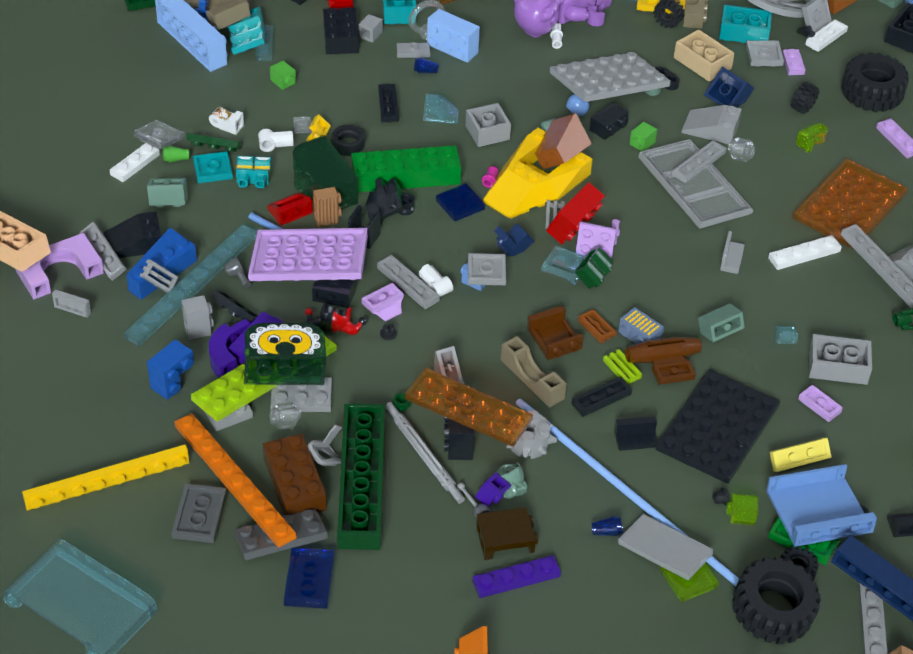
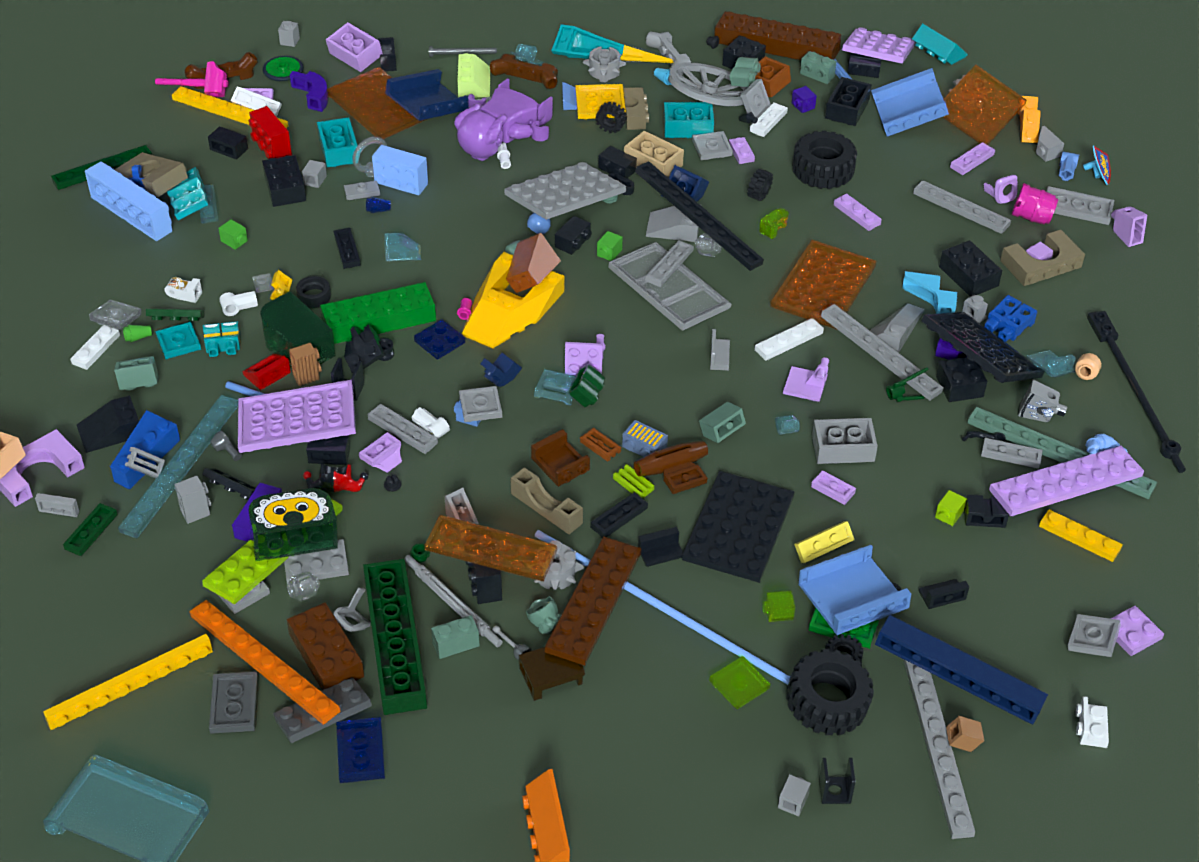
camera: 10 degrees left, 0 degrees up
light grey tile [79,221,127,281] -> none
blue brick [147,339,194,400] -> none
dark purple arch [209,319,250,378] -> none
light grey brick [465,103,511,147] -> none
dark purple plate [472,555,561,598] -> none
dark purple brick [475,472,512,506] -> none
light grey tile [545,200,565,229] -> none
red brick [546,182,605,245] -> none
clear blue cone [591,515,623,536] -> none
light grey tile [618,514,713,580] -> none
black piece [712,487,730,506] -> none
none -> dark green plate [63,503,118,556]
none -> sand green brick [431,615,480,659]
none -> reddish brown plate [545,537,642,666]
none -> black brick [598,146,637,178]
none -> black plate [635,161,764,271]
none -> lavender plate [783,358,829,402]
none -> dark purple brick [792,86,817,113]

